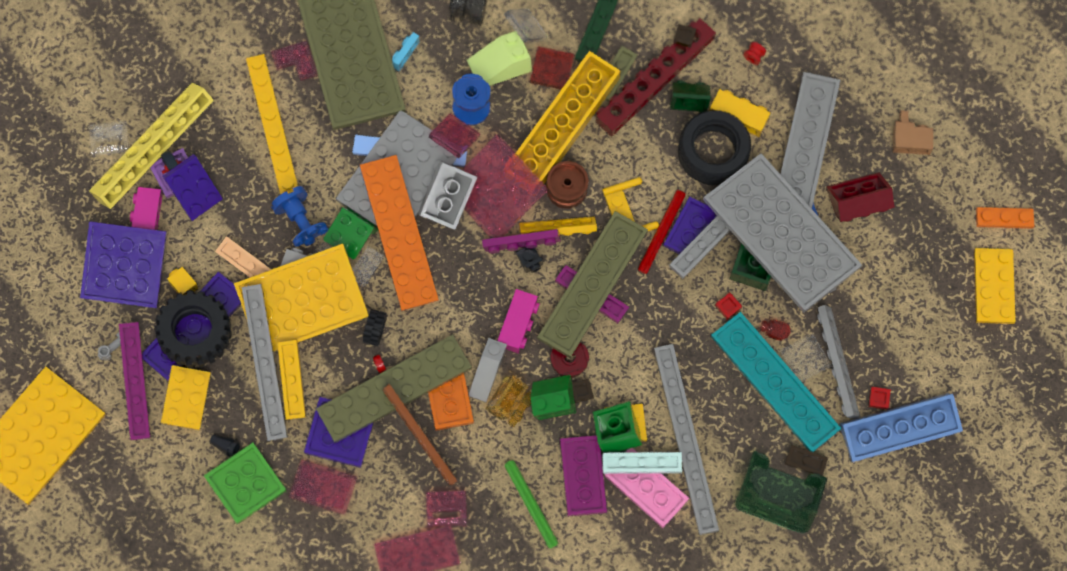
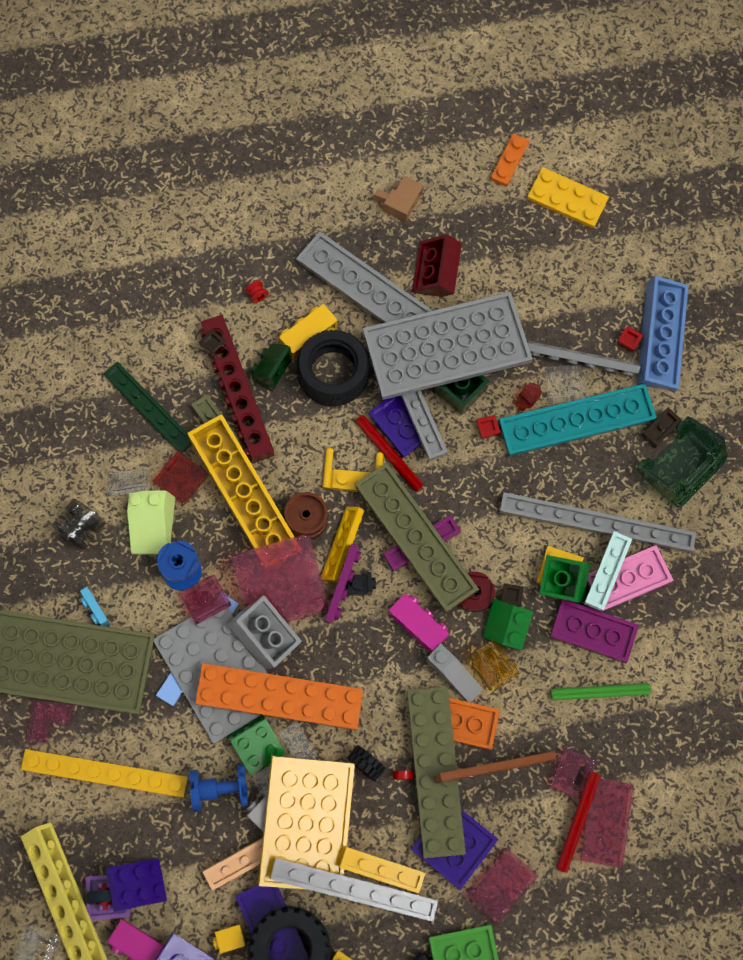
camera: 65 degrees left, 0 degrees up
none -> red axle [556,771,601,873]

